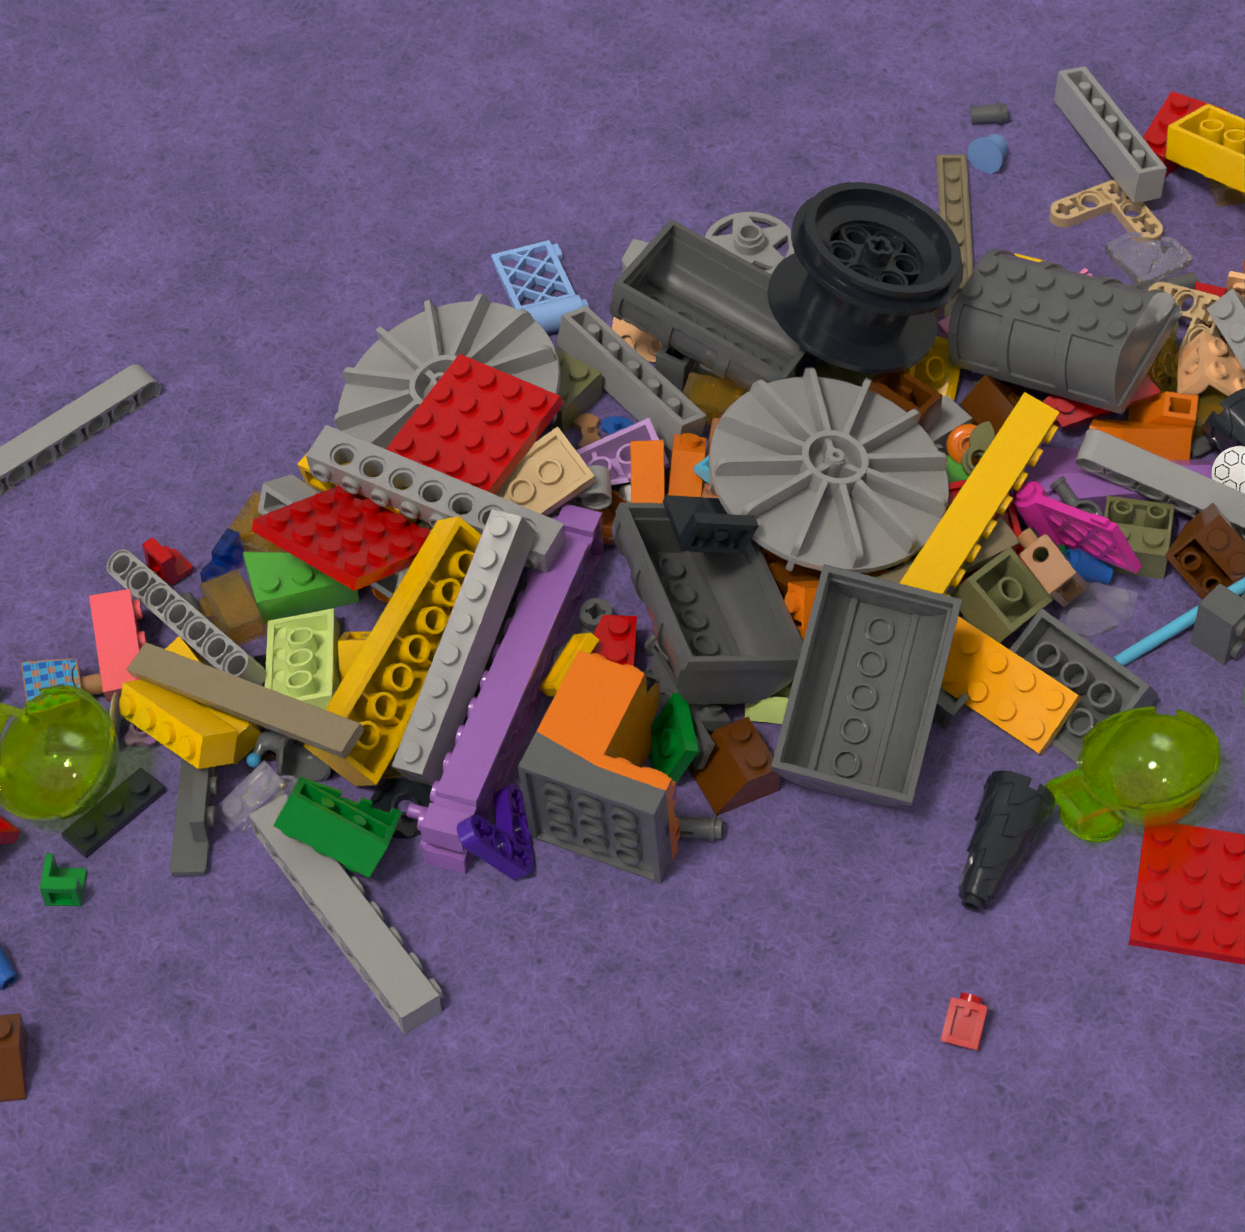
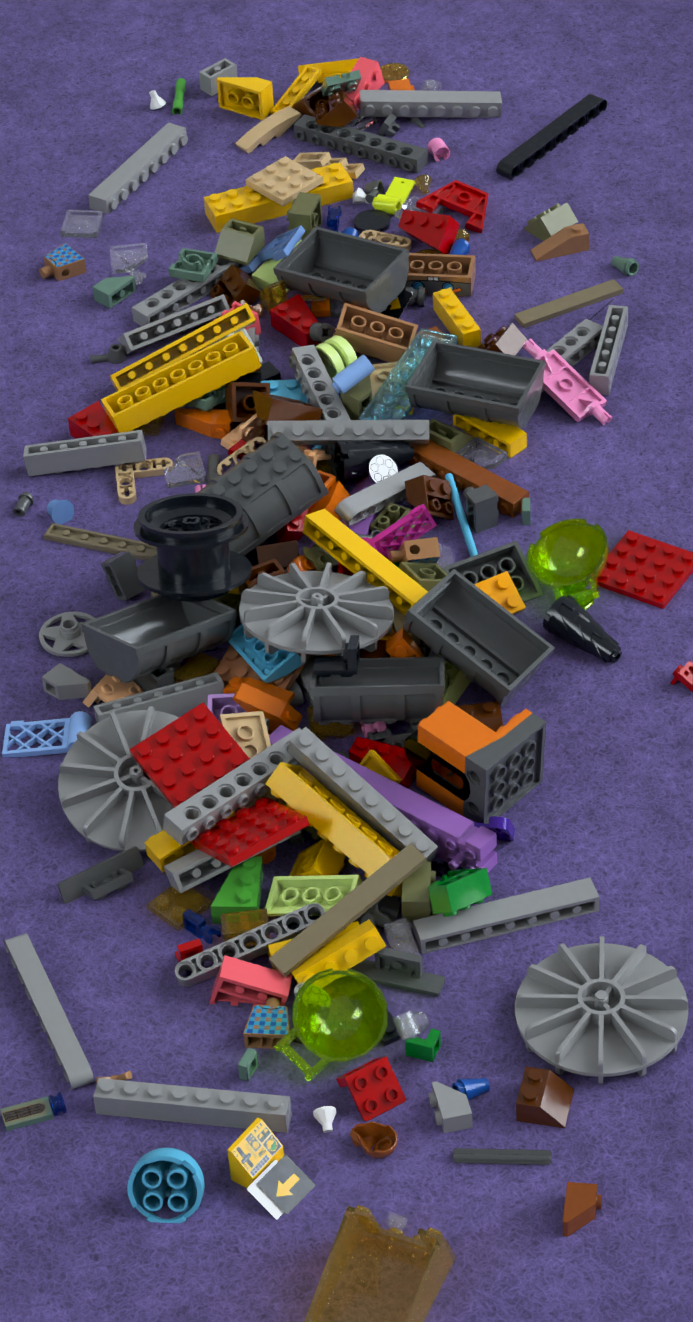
camera: 70 degrees left, 10 degrees down
none -> dark grey bracket [57,846,144,904]
none -> clear piece [393,1010,429,1041]
none -> olive slope [402,862,436,924]
none -> light grey piece [515,936,689,1084]

